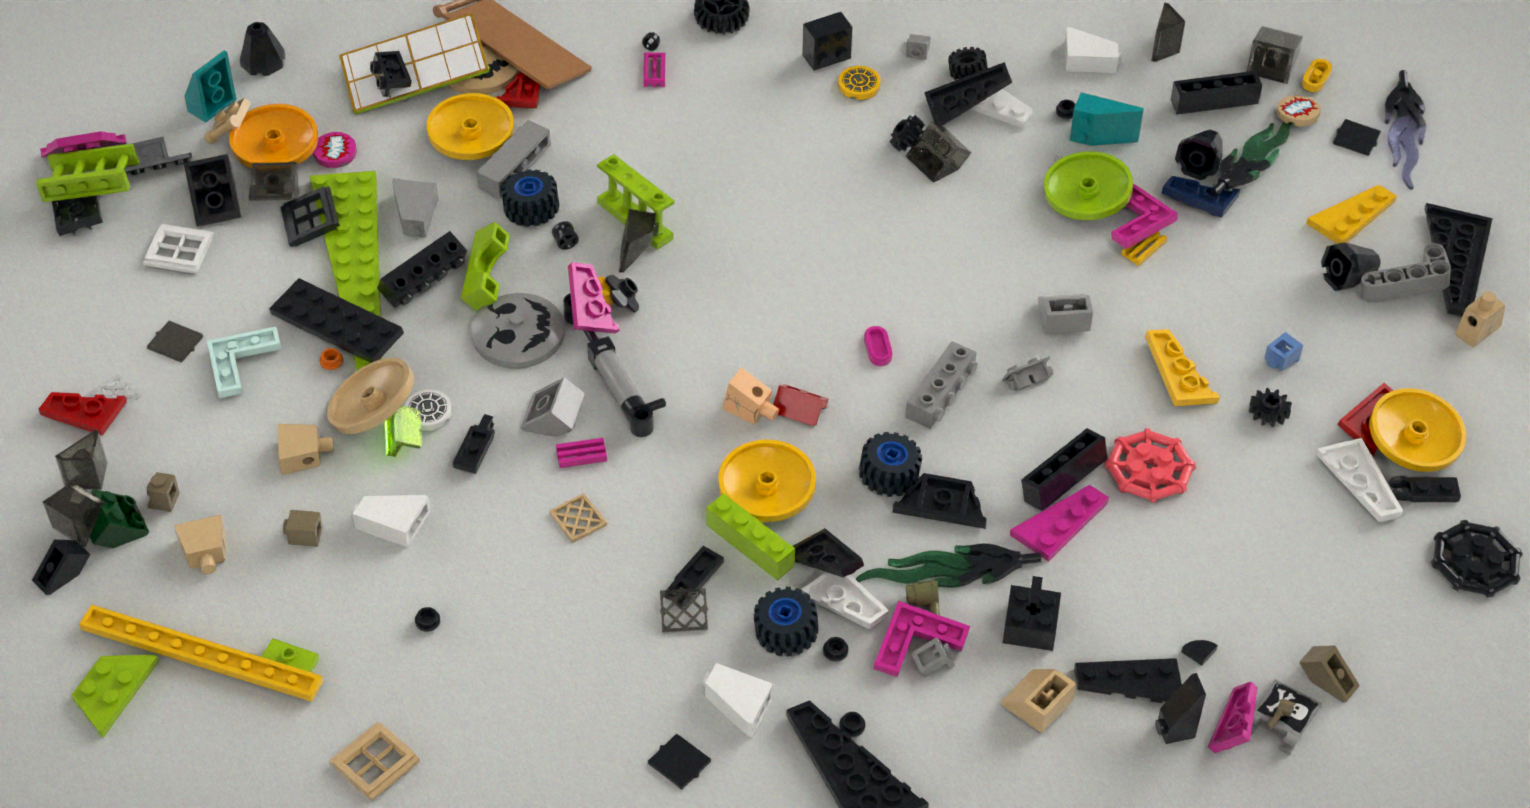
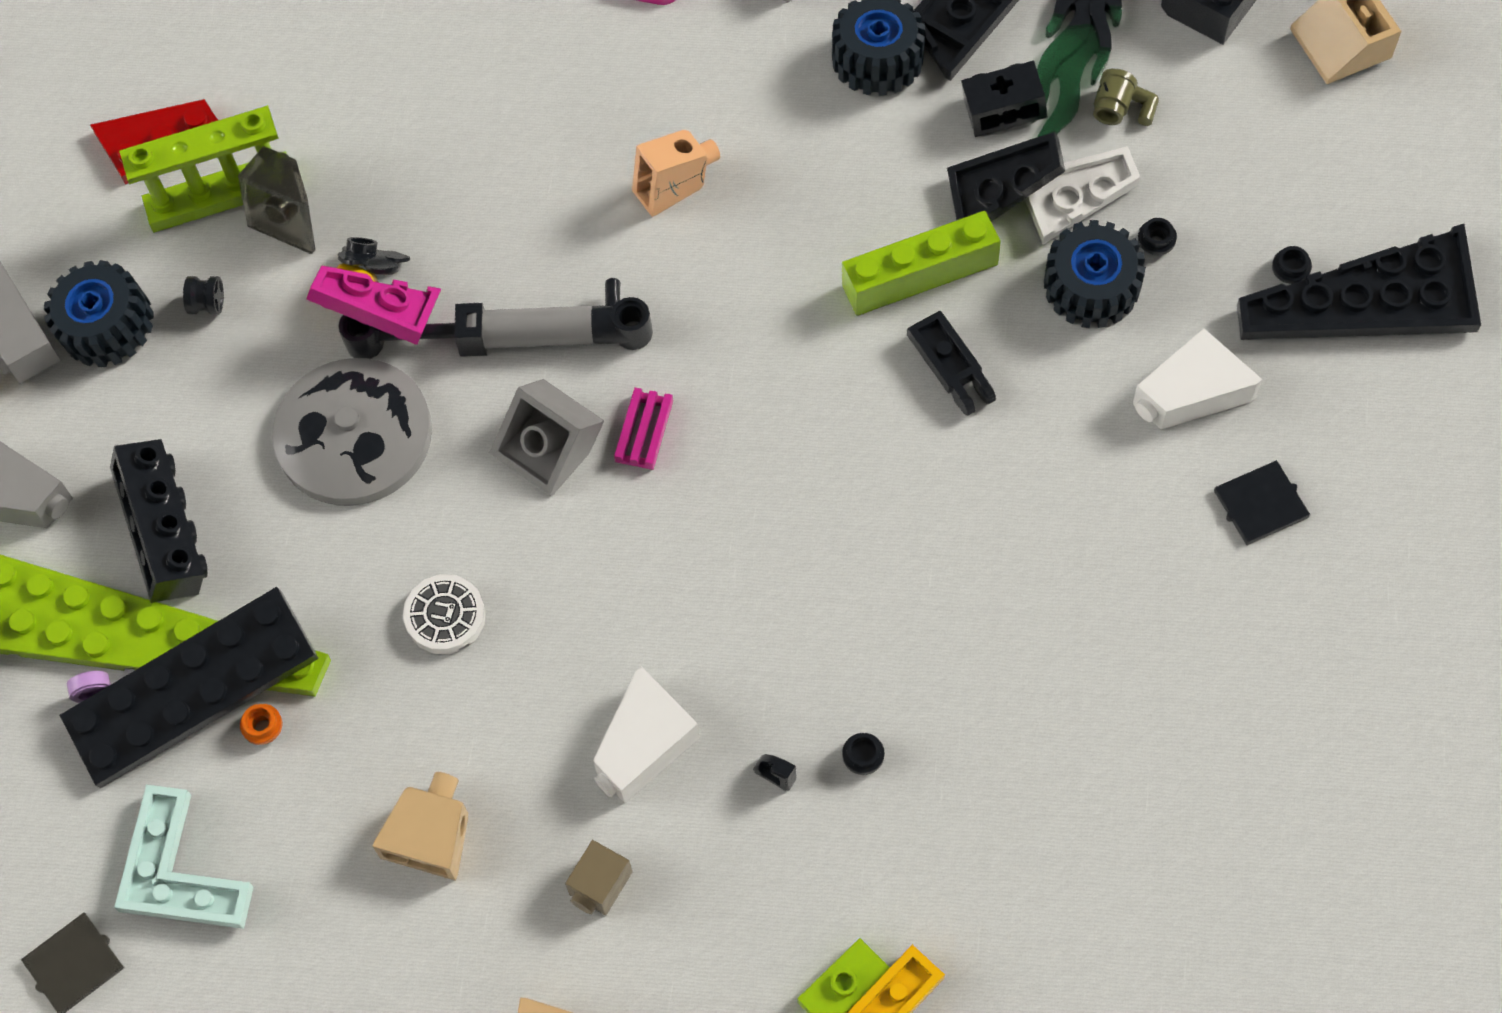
camera: 60 degrees left, 15 degrees up
tan dish [327,358,414,434] -> none
tan piece [330,722,420,801] -> none
clear neon green panel [385,406,422,457] -> none
black hinge [453,414,495,474] -> none
lime arch [461,222,510,311] -> none
tan window [549,493,607,543] -> none
clear smoke window [660,588,708,633] -> none
yellow dish [718,439,816,522] -> none
panel [773,384,829,426] -> none
dark pink plate [873,601,970,677] -> none
light grey bracket [911,637,955,677] -> none
none -> lavender tile [67,671,111,703]
none -> red wing [90,99,218,185]
none -> black tile [753,754,796,791]
none -> black brick [961,60,1048,137]

